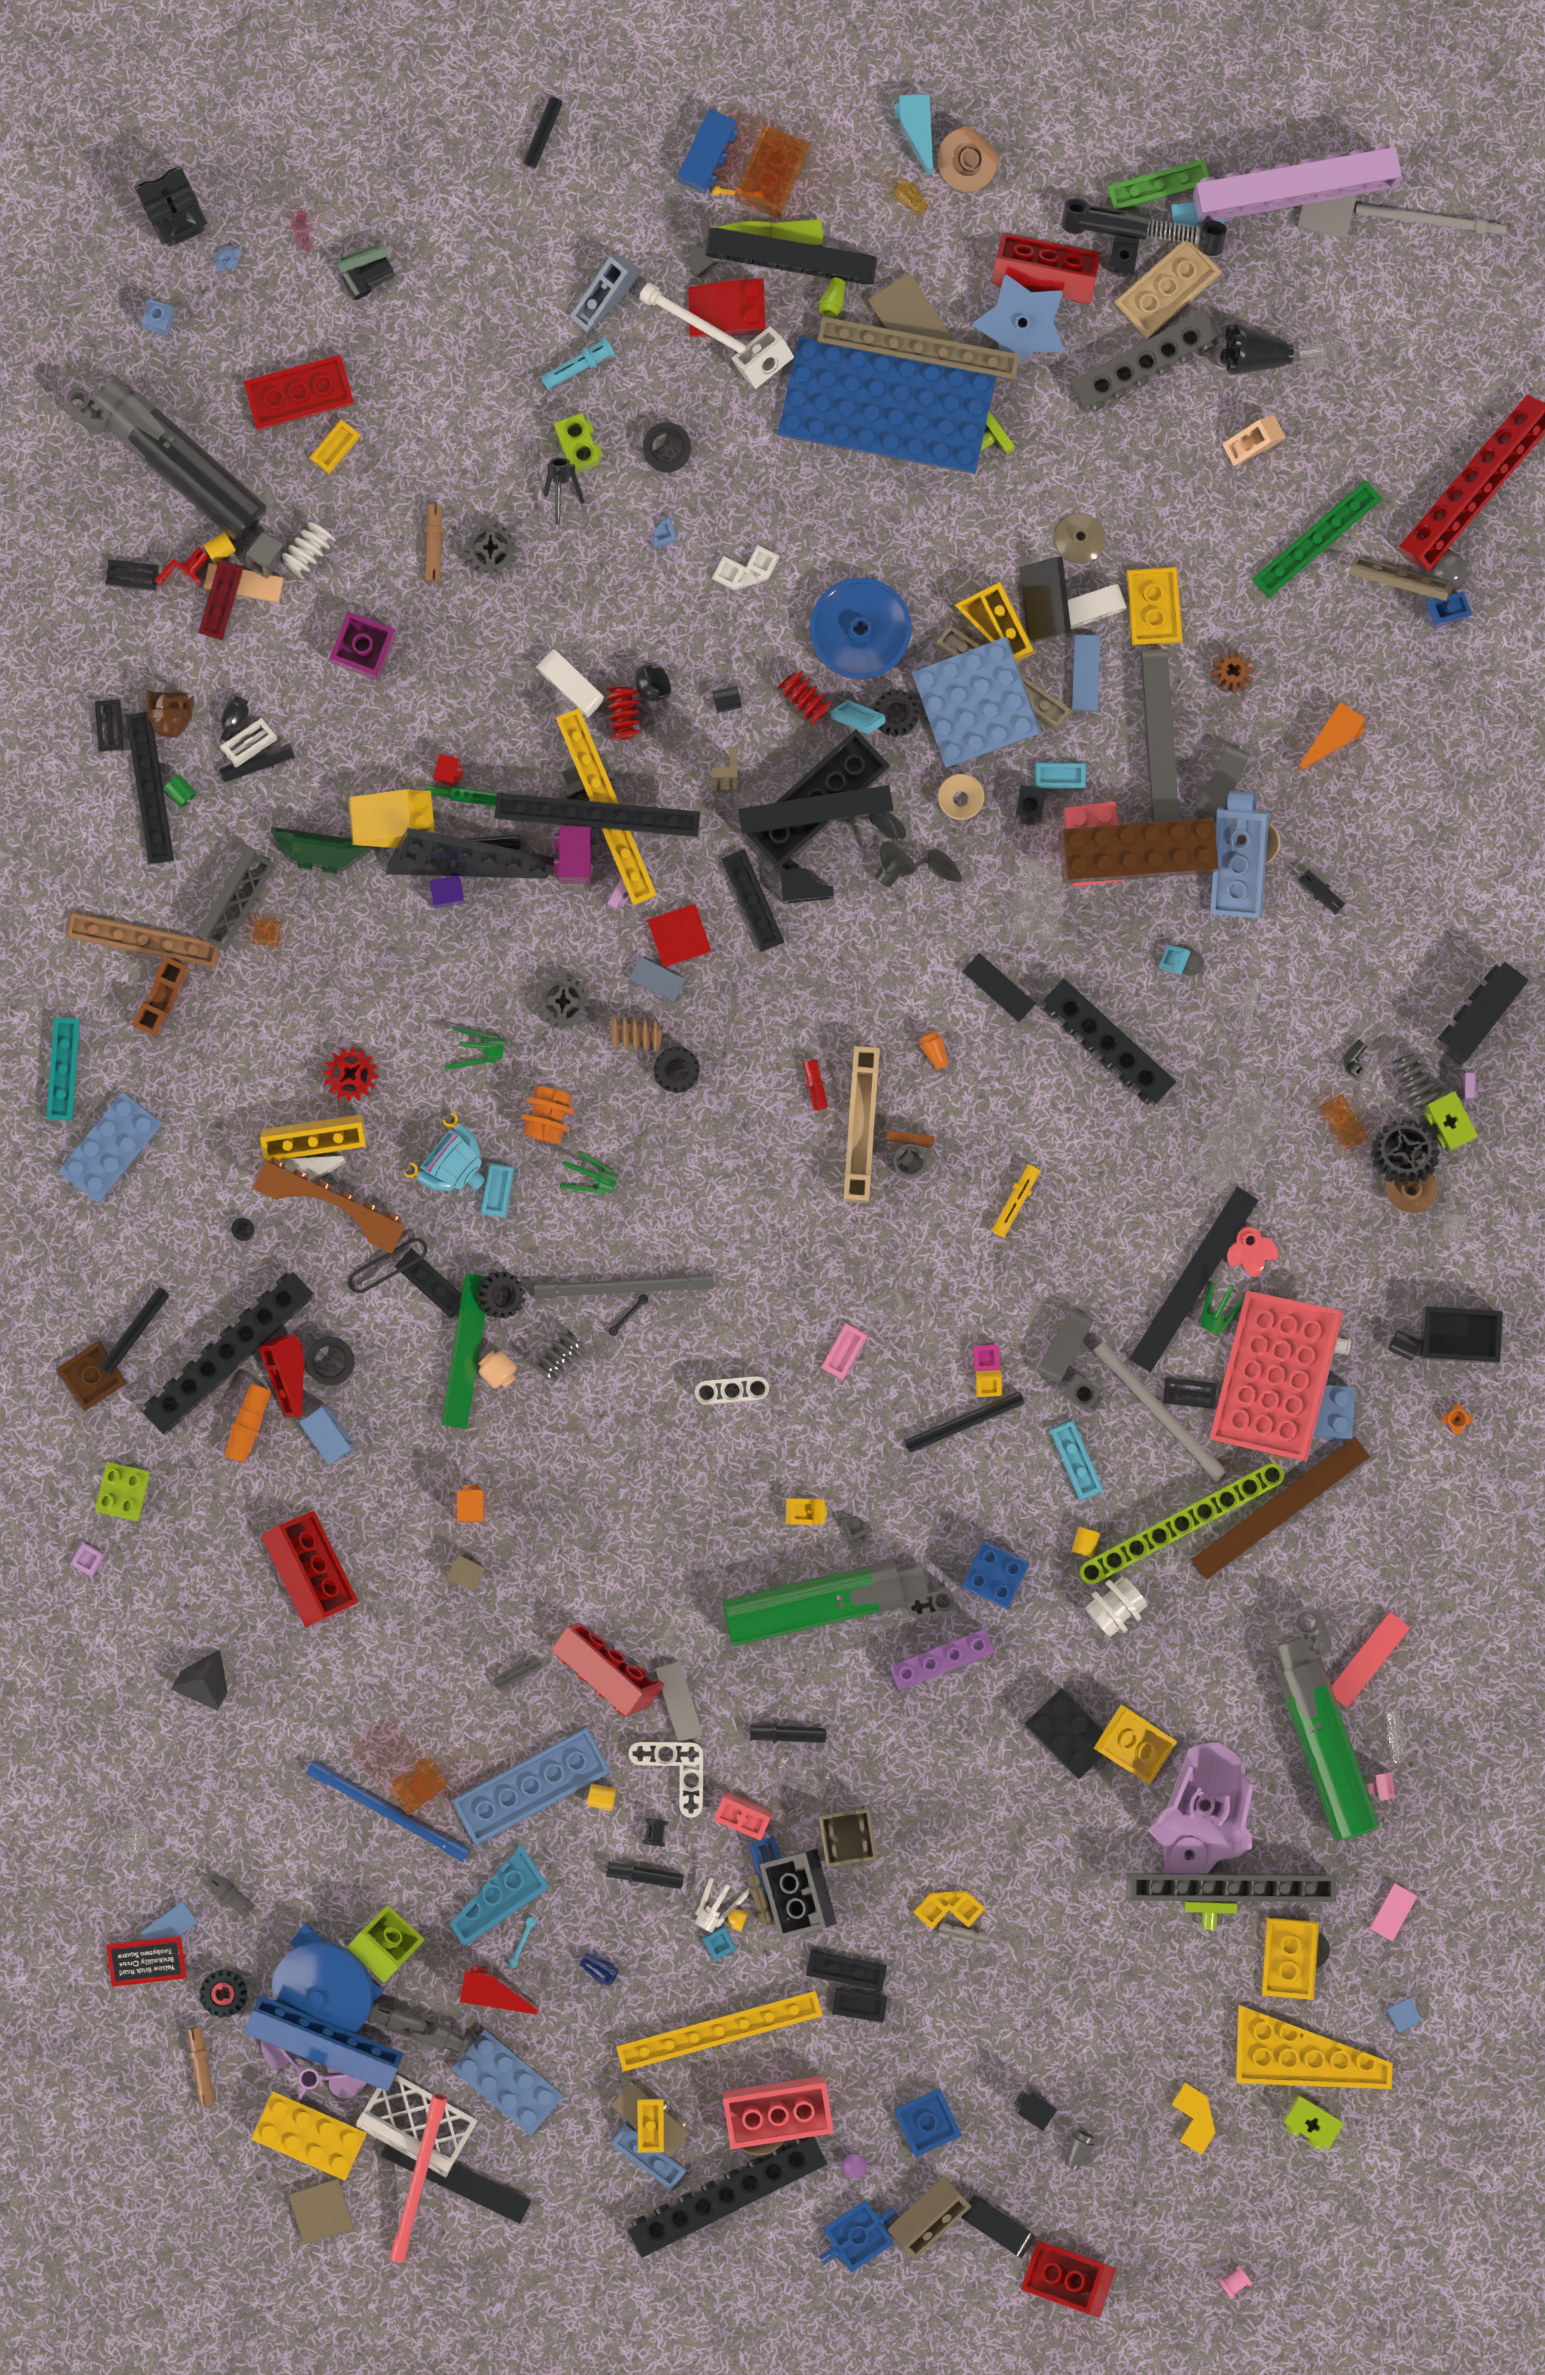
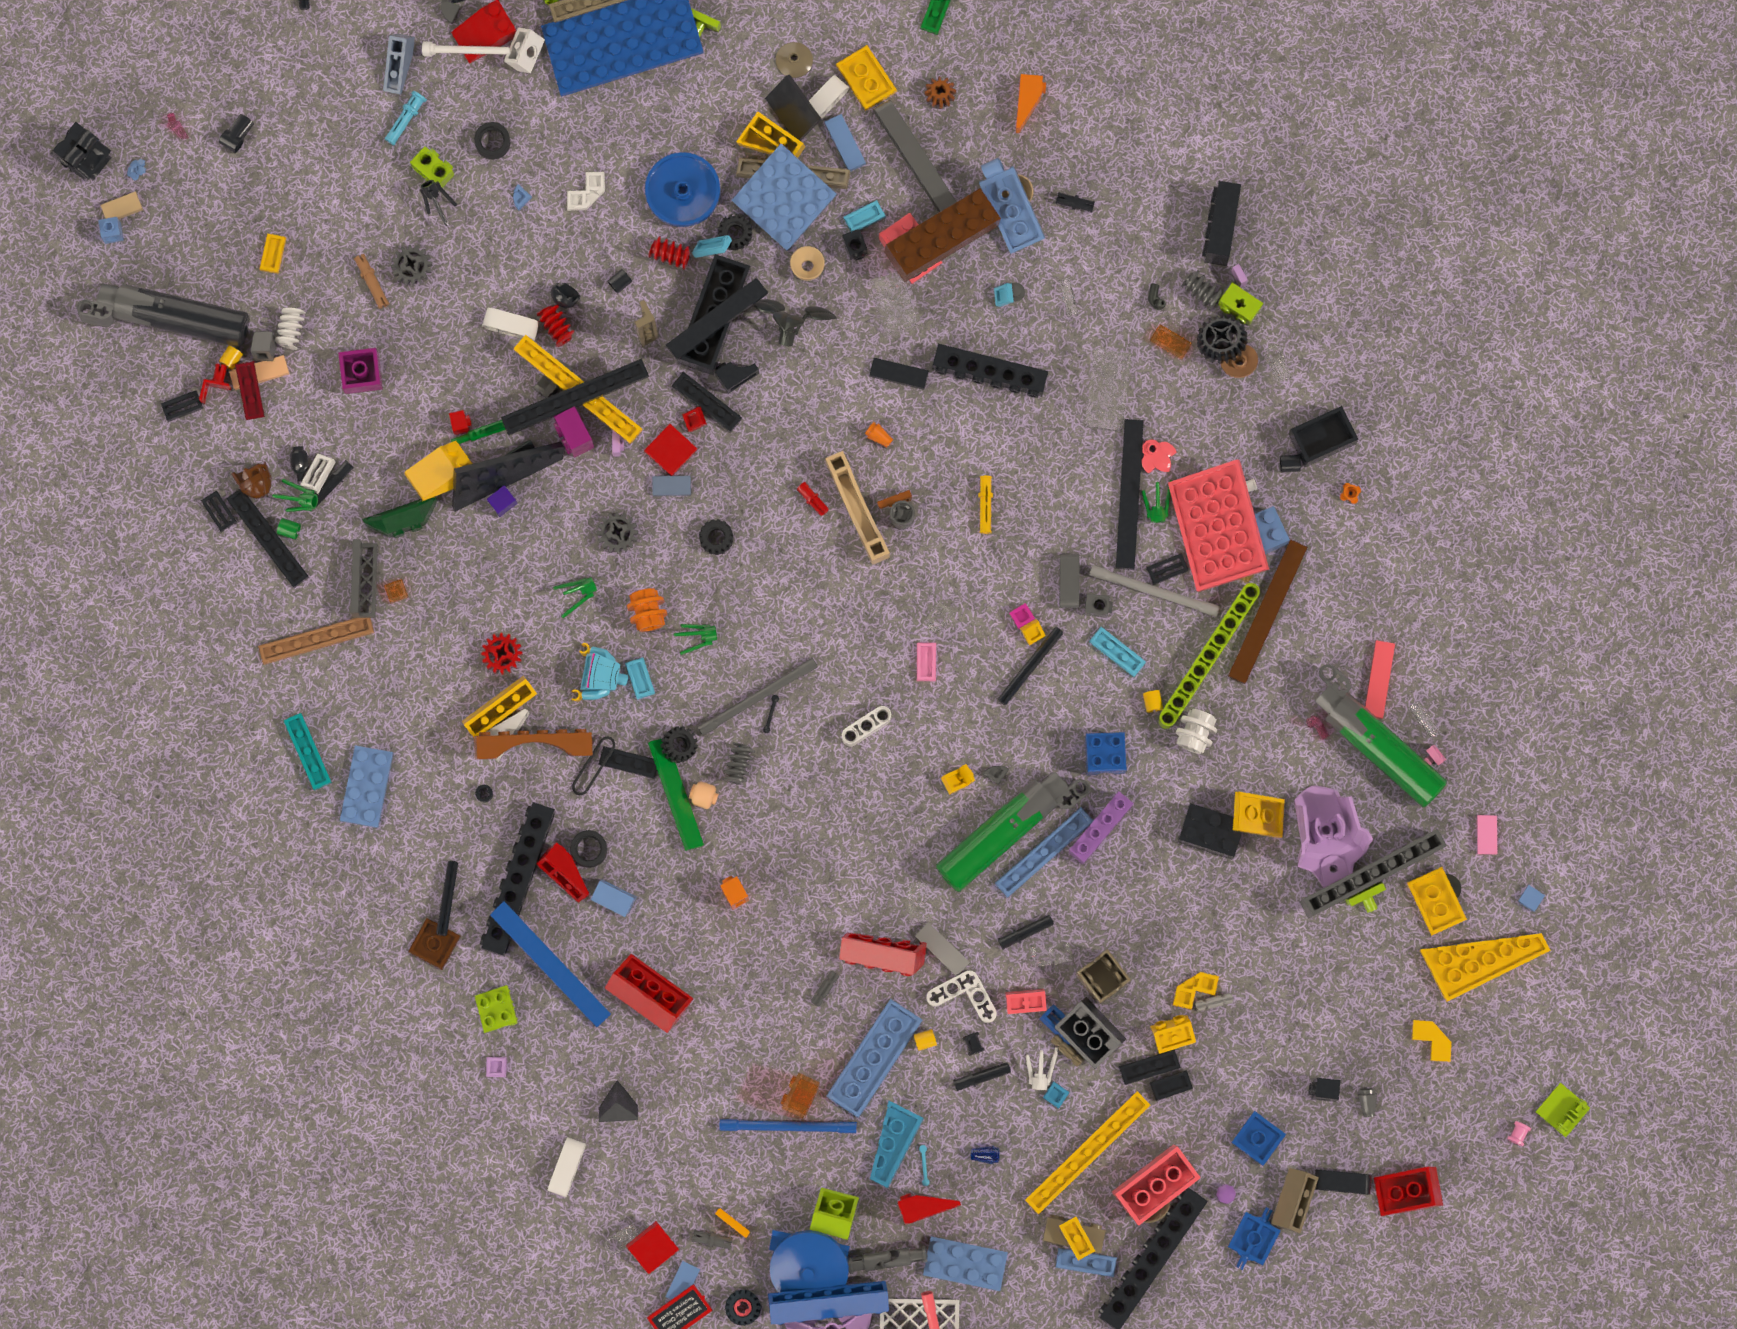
camera: 25 degrees left, 5 degrees down
dark orange arch [132,956,191,1039] -> none
orange piece [223,1384,272,1464] -> none
red plate [243,354,355,431] -> none
sand green tile [336,242,388,273] -> none
dark tan panel [447,1555,486,1591] -> none
medium nougat piece [610,1015,663,1053] -> none
yellow hinge [727,1909,748,1932] -> none
dark grey beam [1196,744,1250,819] -> none
lime brick [1282,2094,1344,2151] -> none
none -> tan tile [100,191,143,219]
none -> green plant [272,479,318,512]
none -> blue tile [490,902,611,1028]
none -> white beam [548,1137,586,1197]
none -> red tile [625,1221,679,1274]
none -> red tile [682,407,707,432]
none -> light orange tile [715,1208,750,1238]
none -> medium blue tile [995,807,1093,898]
none -> yellow bracket [1150,1015,1196,1054]
none -> clear pink arm [1306,715,1330,740]
none -> lime hinge [1536,1082,1590,1138]

